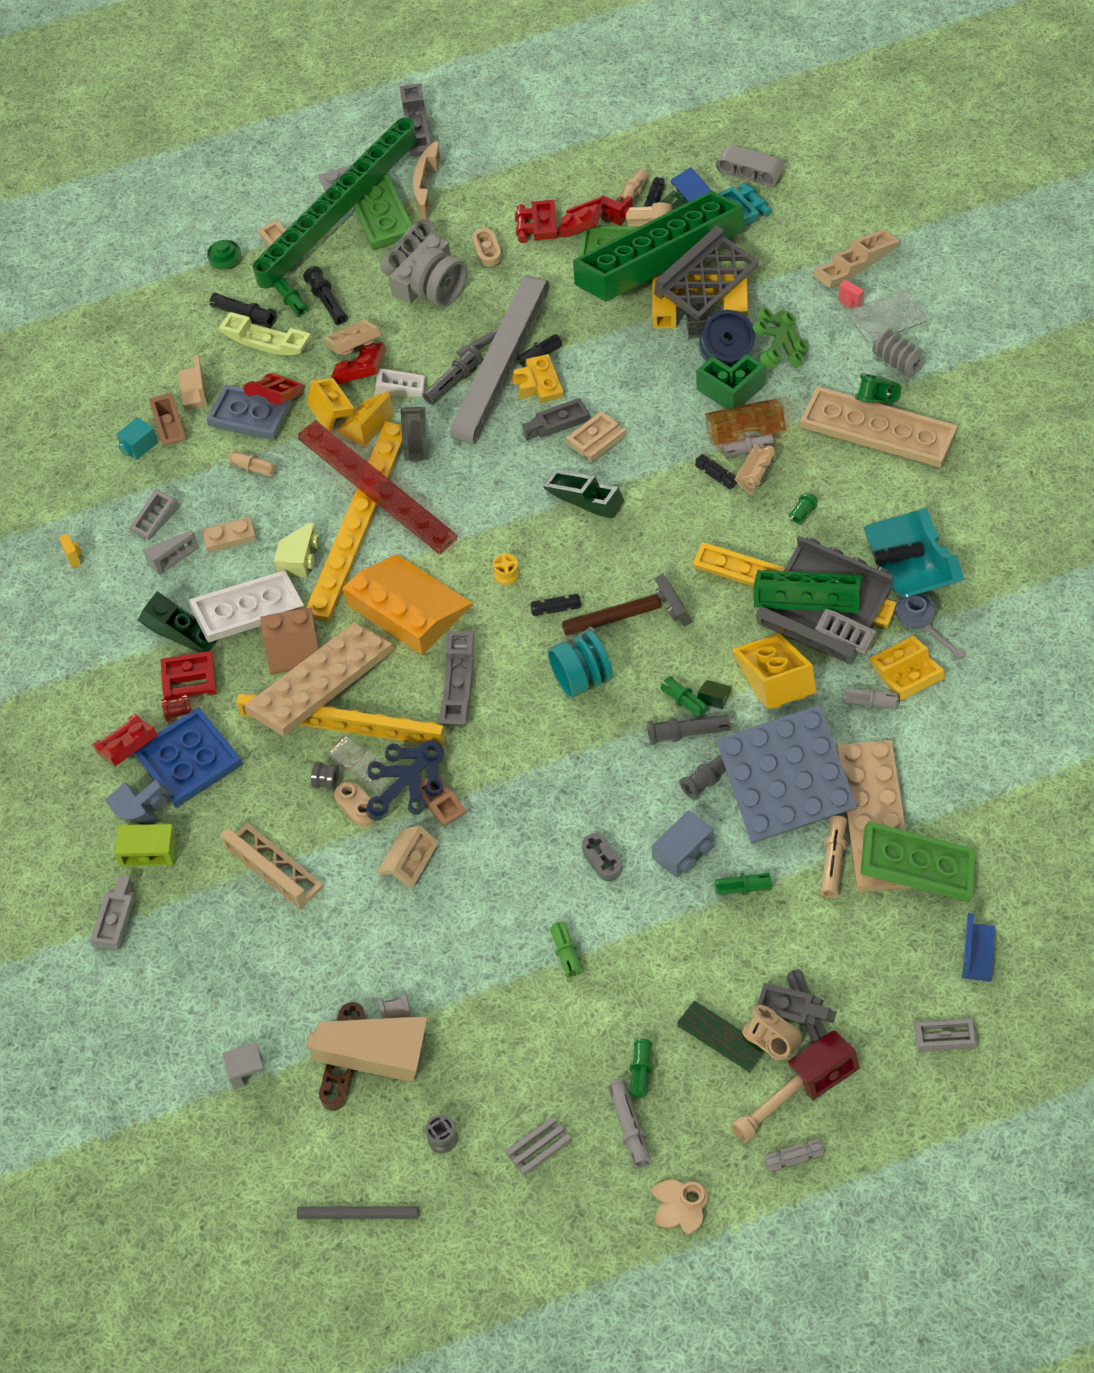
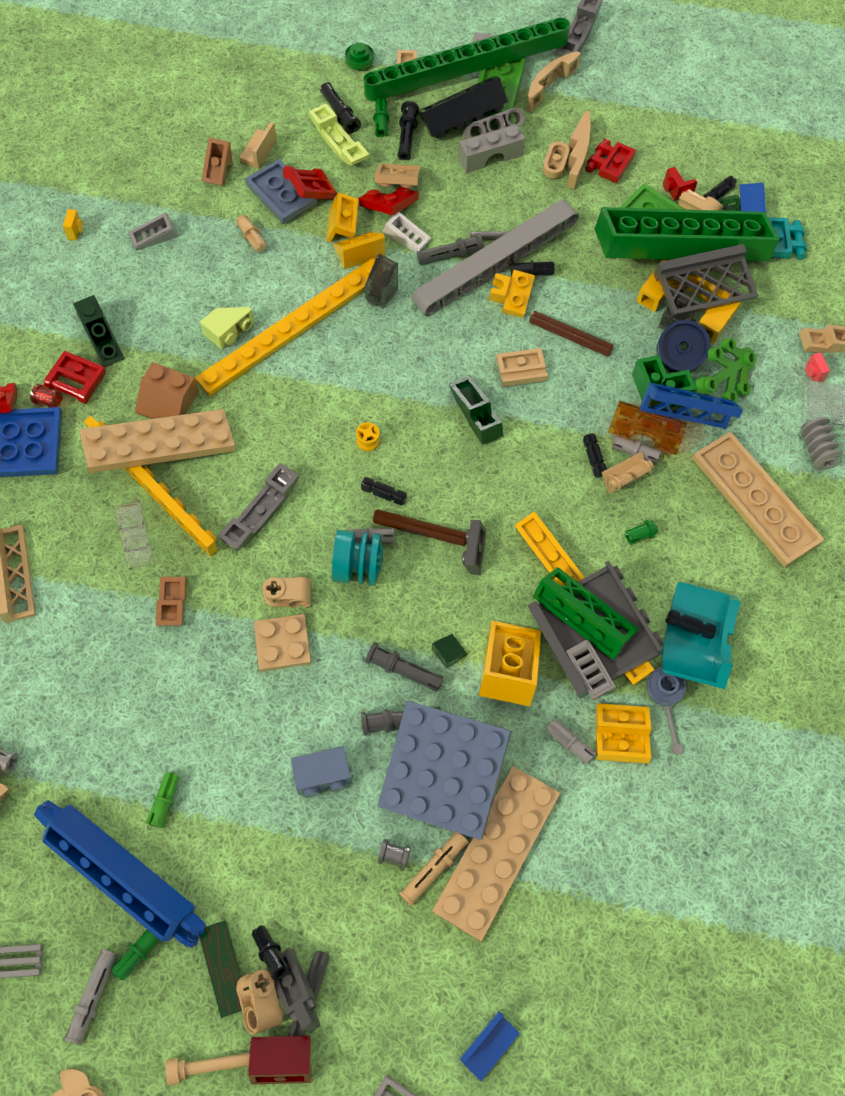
camera: 25 degrees right, 10 degrees up
teal brick [116,417,158,460] -> none
light grey slope [143,530,199,575] -> none
white plate [189,570,304,642] -> none
tan plate [202,517,256,553] -> none
clear red plate [298,420,458,555] -> none
dark grey wheel [311,762,339,791] -> none
tan plate [334,782,377,827] -> none
light orange slope [343,554,473,655] -> none
dark blue plant [366,740,445,821] -> none
tan panel [377,825,439,887] -> none
light grey wheel [410,247,468,308] -> none
dark grey hinge [522,398,590,440] -> none
red plate [557,197,606,238] -> none
flat silver beam [582,834,622,881] -> none
tan pin [617,168,649,203] -> none
green axle [660,676,707,717] -> none
green axle [714,872,772,895] -> none
light grey beam [716,145,785,187] -> none
green piece [854,373,902,404] -> none
bright green plate [860,821,975,902] -> none
none -> blue hinge [34,800,206,948]
none -> black axle [251,925,289,980]
none -> tan plate [254,614,311,672]
none -> tan piece [262,577,312,608]
none -> flat silver bush [377,839,411,871]
none -> black slope [419,76,508,139]
none -> reddish brown axle [529,311,614,356]
none -> tan slope [567,110,591,189]
none -> blue fence [639,382,743,429]

